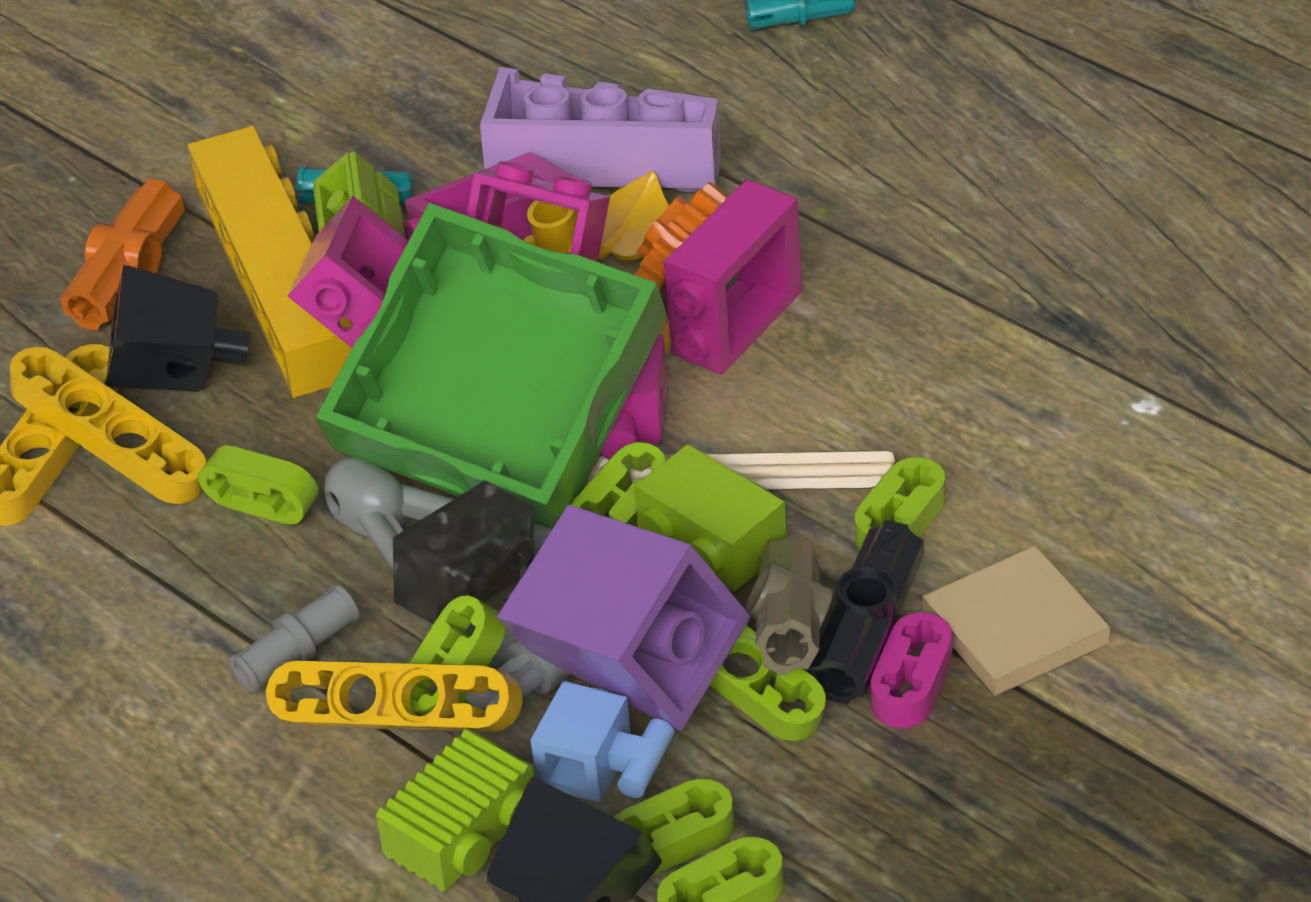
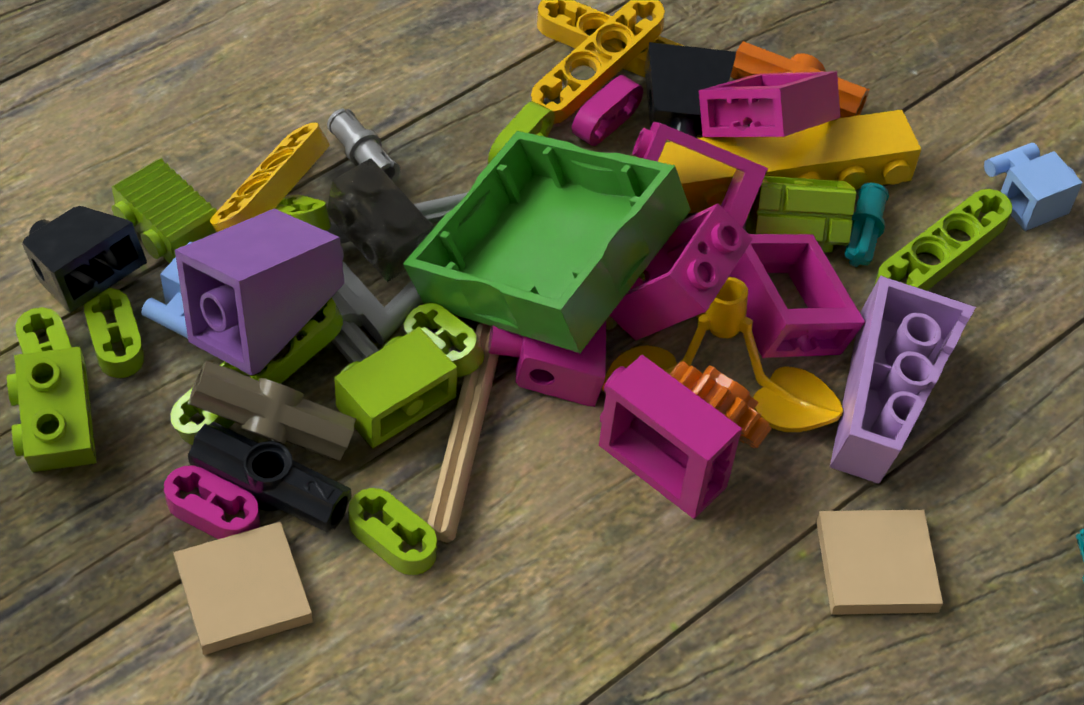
camera: 90 degrees right, 10 degrees up
none -> lime brick [7,346,97,472]
none -> dark pink beam [572,75,643,146]
none -> dark pink window [699,71,840,137]
none -> tan tile [816,510,943,615]
none -> lime beam [874,189,1013,291]
none -> light blue brick [984,143,1083,231]

